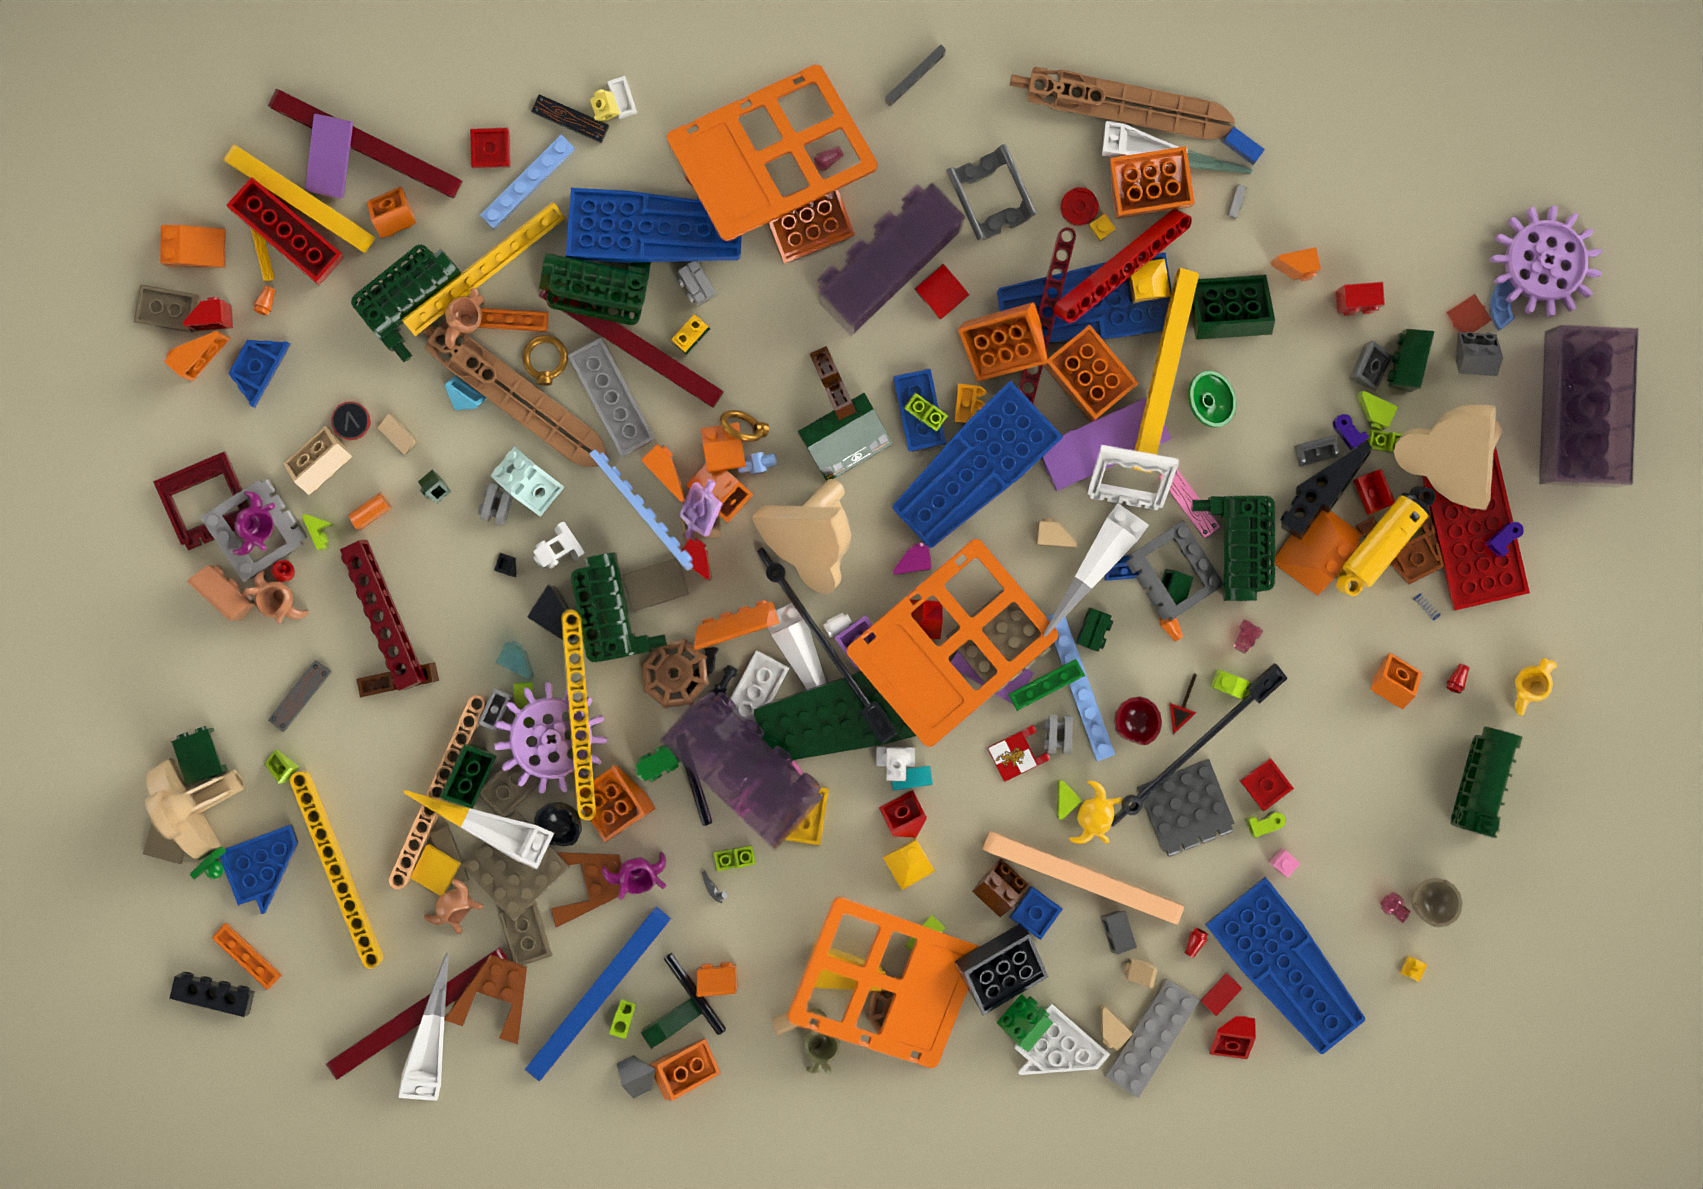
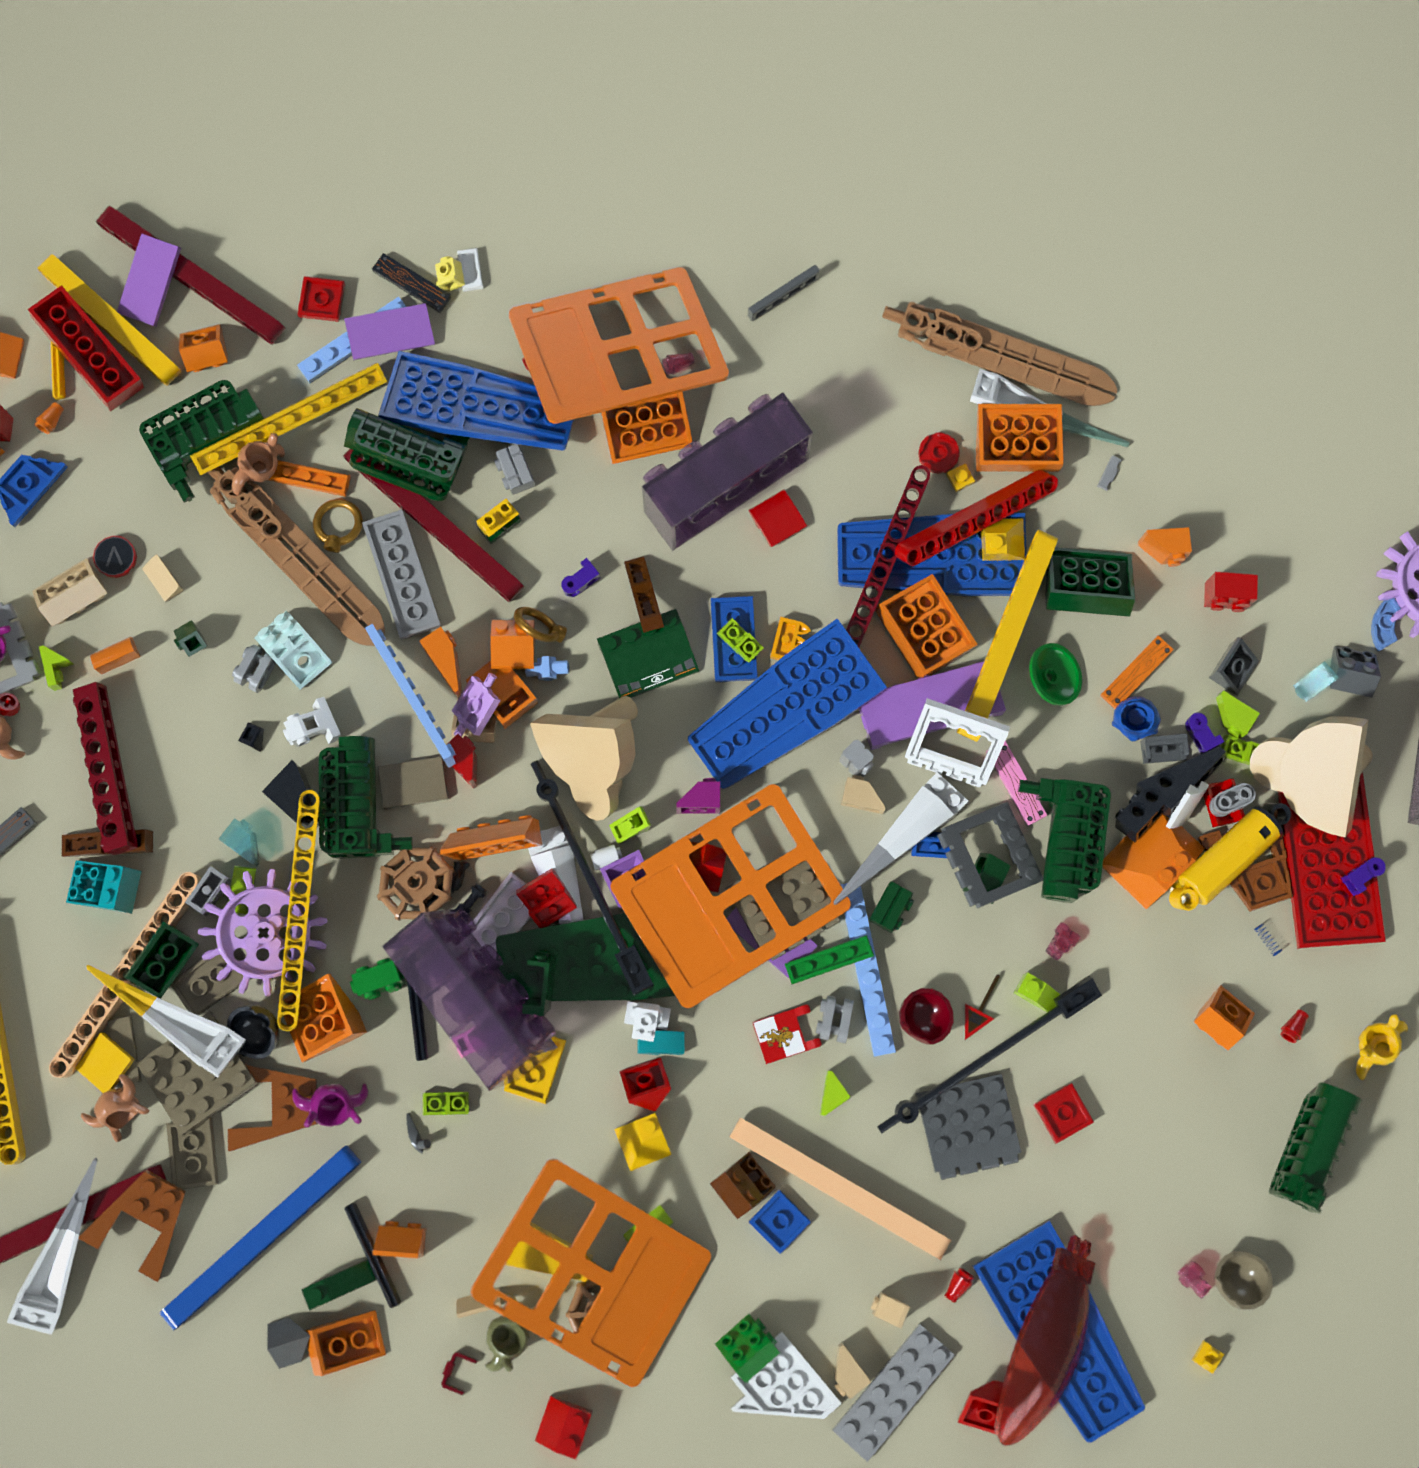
camera: 10 degrees right, 10 degrees down
medium azure slope [445,375,486,410] -> none
lime leg [609,999,636,1039] -> none
dark grey piece [946,144,1037,240] -> none
black slope [955,923,1048,1016] -> none
orange slope [958,302,1048,381] -> none
yellow piece [1069,781,1123,844] -> none
dark grey hinge [1100,911,1137,955] -> none
orange cone [1158,617,1184,641] -> none
red slope [1200,973,1242,1016] -> none
blue slope [1223,127,1265,165] -> none
lime leg [1245,811,1286,838] -> none
bright pink brick [1269,848,1301,878] -> none
dark green slope [1387,329,1434,392] -> none
clear red piece [1446,294,1492,338] -> none
none -> teal slope [66,860,142,914]
none -> medium lavender tile [344,303,435,360]
none -> dark red piece [441,1352,478,1396]
none -> red slope [516,868,577,928]
none -> dark green panel [522,951,557,1016]
none -> red slope [535,1396,593,1460]
none -> dark purple leg [561,558,601,597]
none -> lime slope [609,806,651,844]
none -> light grey brick [839,739,874,777]
none -> clear red windscreen [995,1235,1096,1446]
none -> orange tile [1100,635,1174,709]
none -> blue helmet [1112,696,1161,742]
none -> white slope [1166,781,1209,829]
none -> light grey brick [1209,783,1256,817]
none -> clear light blue slope [1293,661,1339,702]

